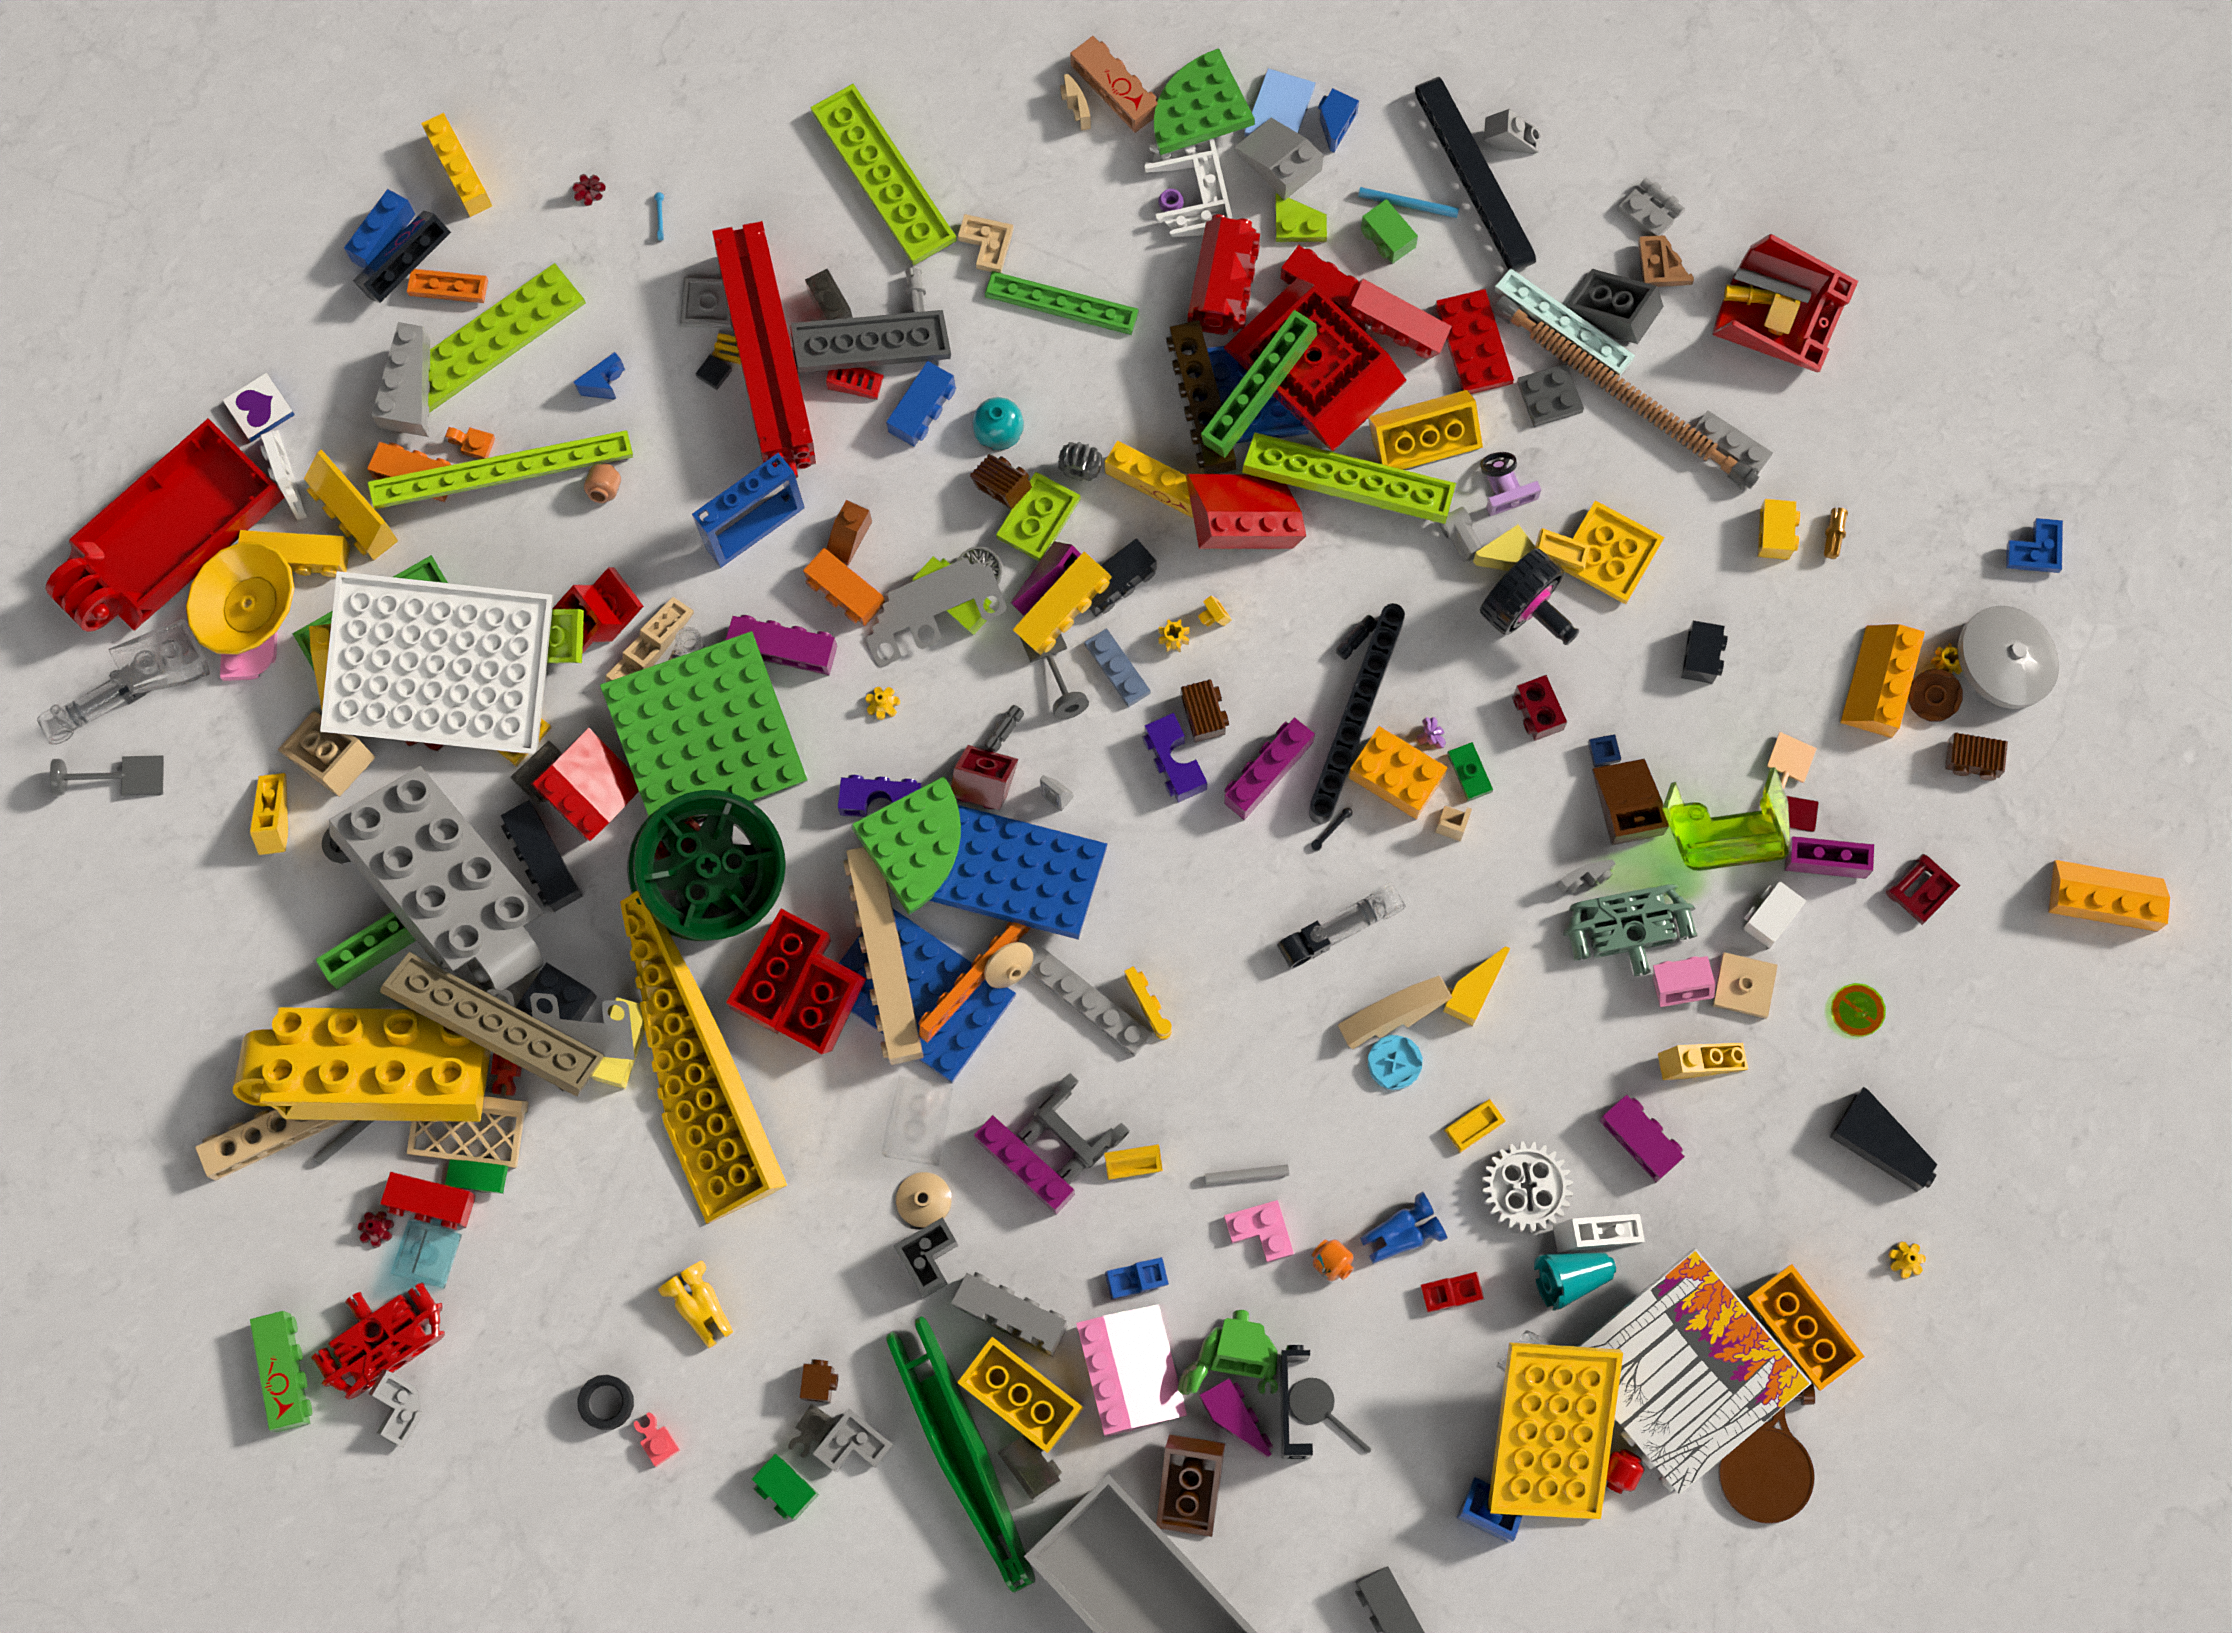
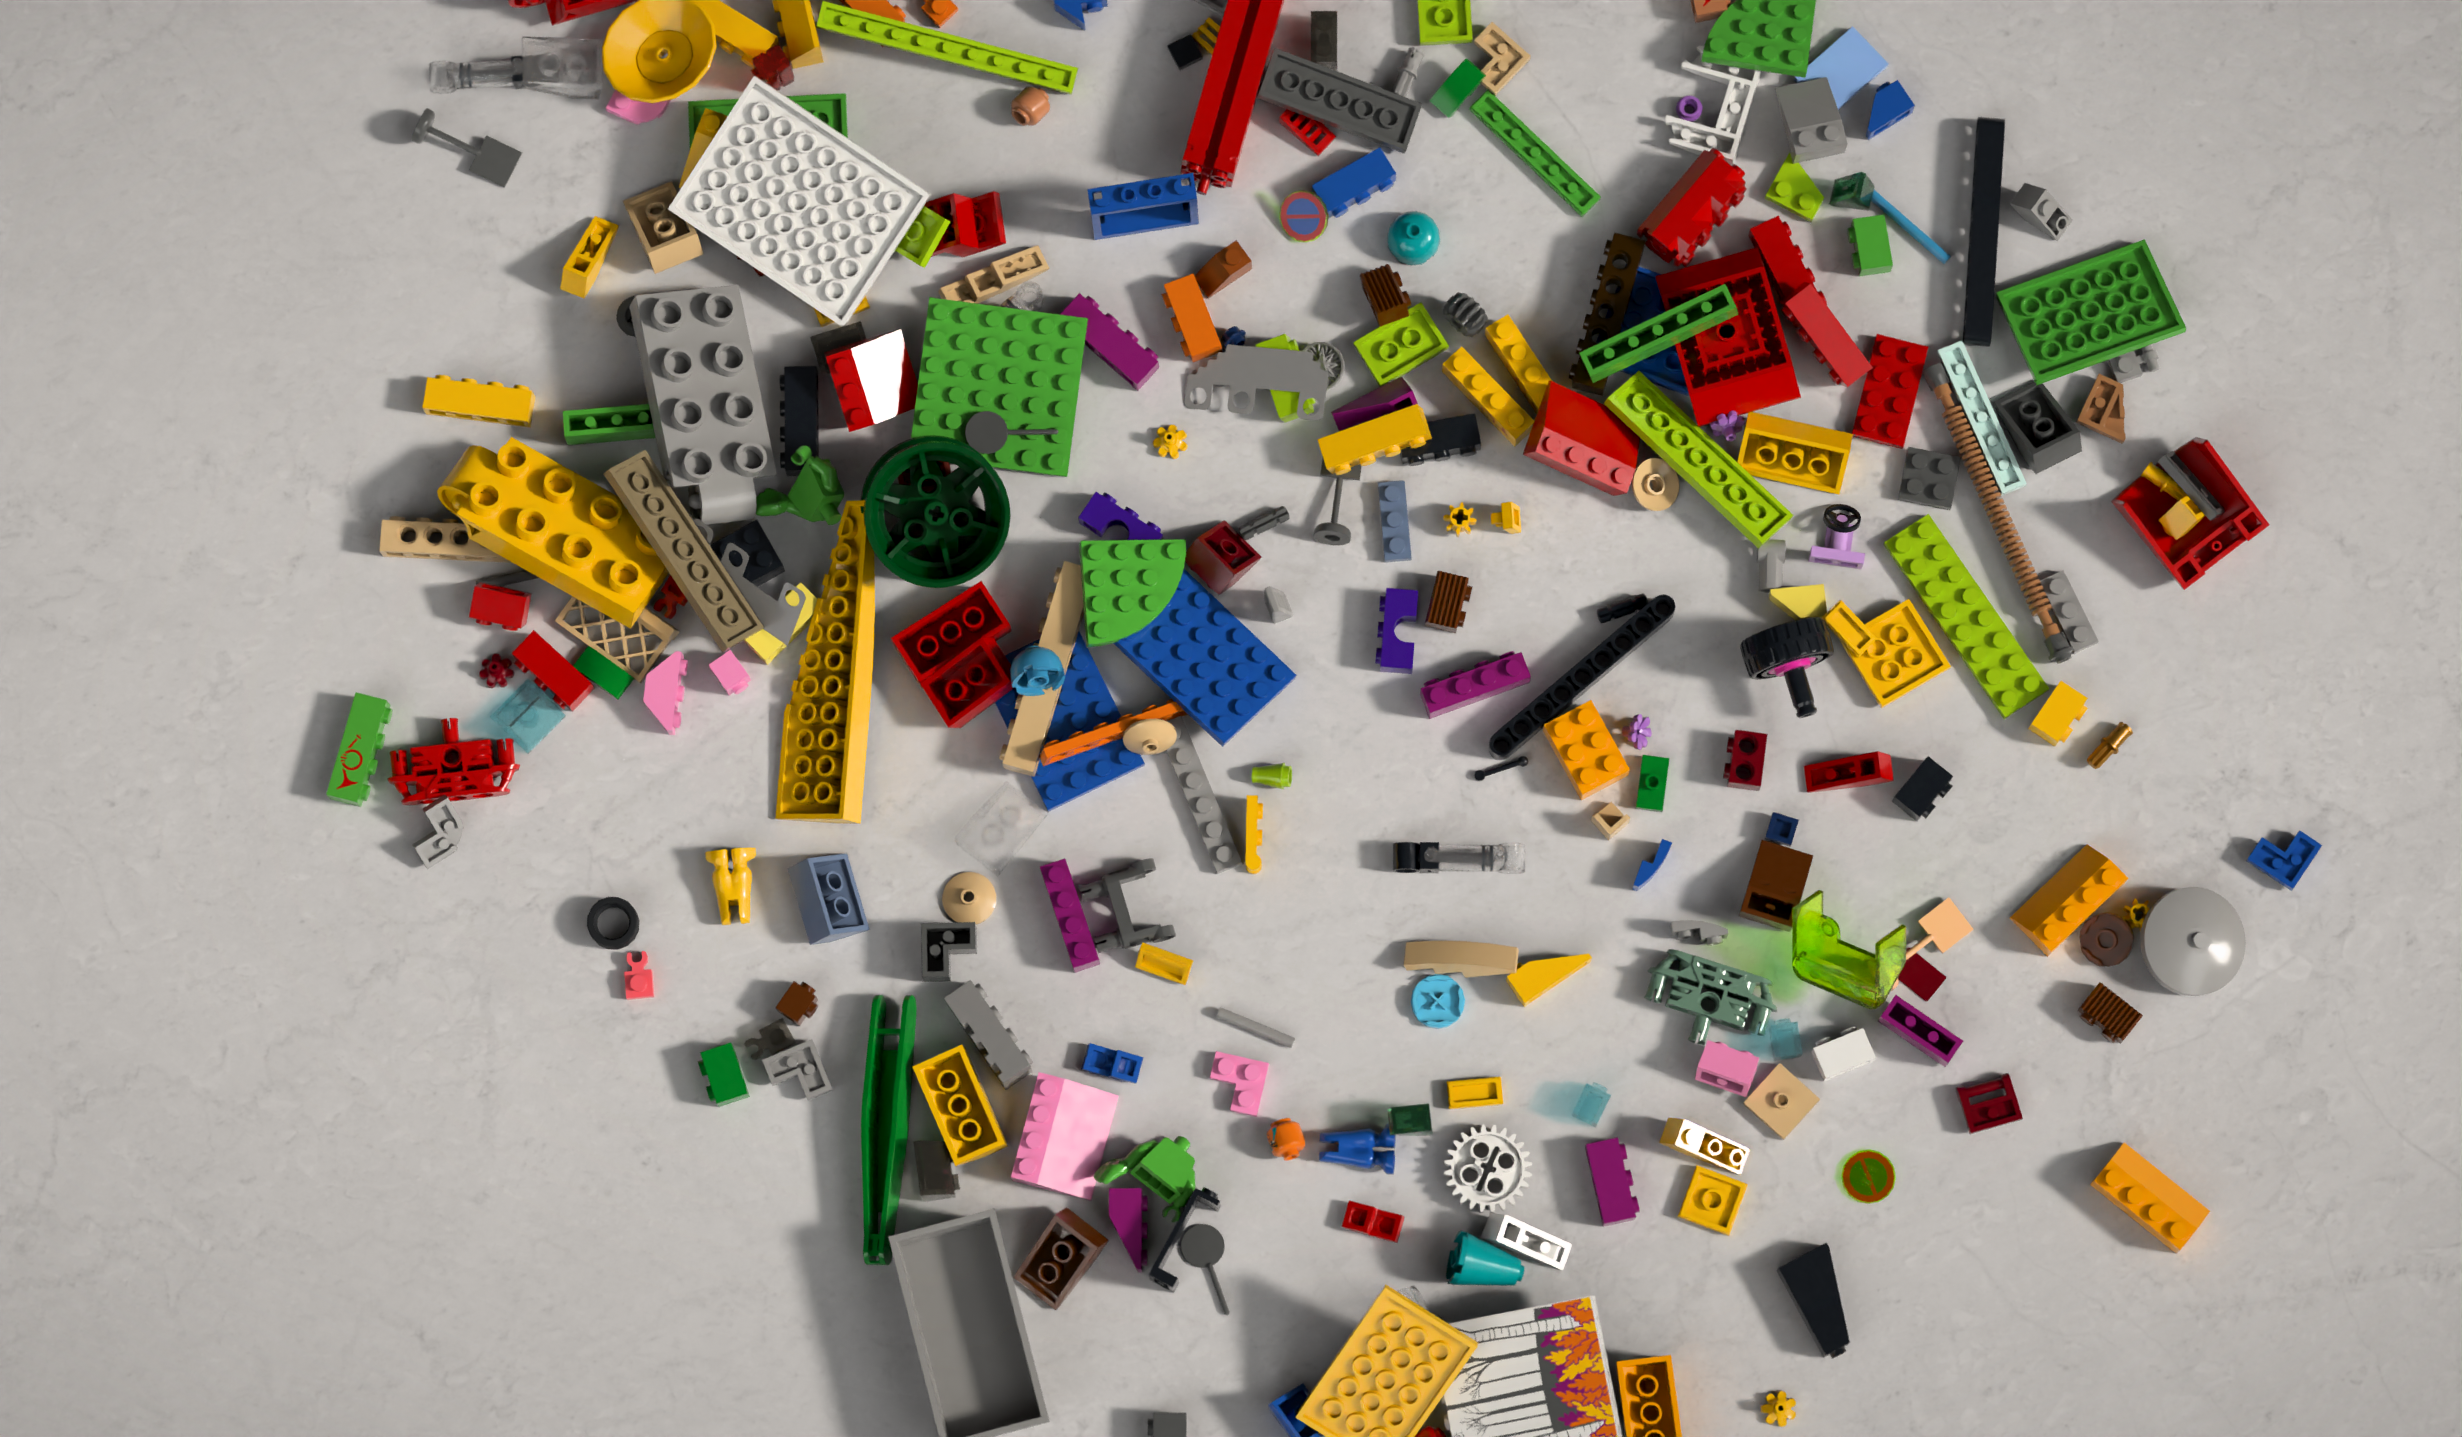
camera: 30 degrees right, 5 degrees up
none -> yellow brick [422,375,535,428]
none -> red brick [469,582,532,631]
none -> bright pink slope [643,651,688,735]
none -> bright pink brick [709,650,751,695]
none -> clear red brick [750,44,794,91]
none -> bright green torso [756,446,844,525]
none -> sand blue slope [787,853,870,945]
none -> dark grey piece [965,411,1059,454]
none -> dark azure cylinder [1010,646,1065,696]
none -> dark blue plate [1221,326,1246,349]
none -> lime cone [1252,763,1292,789]
none -> piece [1279,190,1329,243]
none -> clear green slope [1387,1103,1433,1136]
none -> green slope [1429,58,1486,118]
none -> yellow brick [1442,346,1534,447]
none -> clear light blue brick [1572,1082,1611,1127]
none -> tan dish [1632,458,1679,511]
none -> blue slope [1632,839,1672,891]
none -> yellow tile [1678,1165,1748,1236]
none -> medium lavender plant [1709,411,1745,441]
none -> clear light blue brick [1769,1019,1803,1061]
none -> red slope [1804,751,1894,793]
none -> clear green slope [1829,172,1875,211]
none -> lime plate [1883,514,2050,719]
none -> bright green plate [1996,239,2186,386]

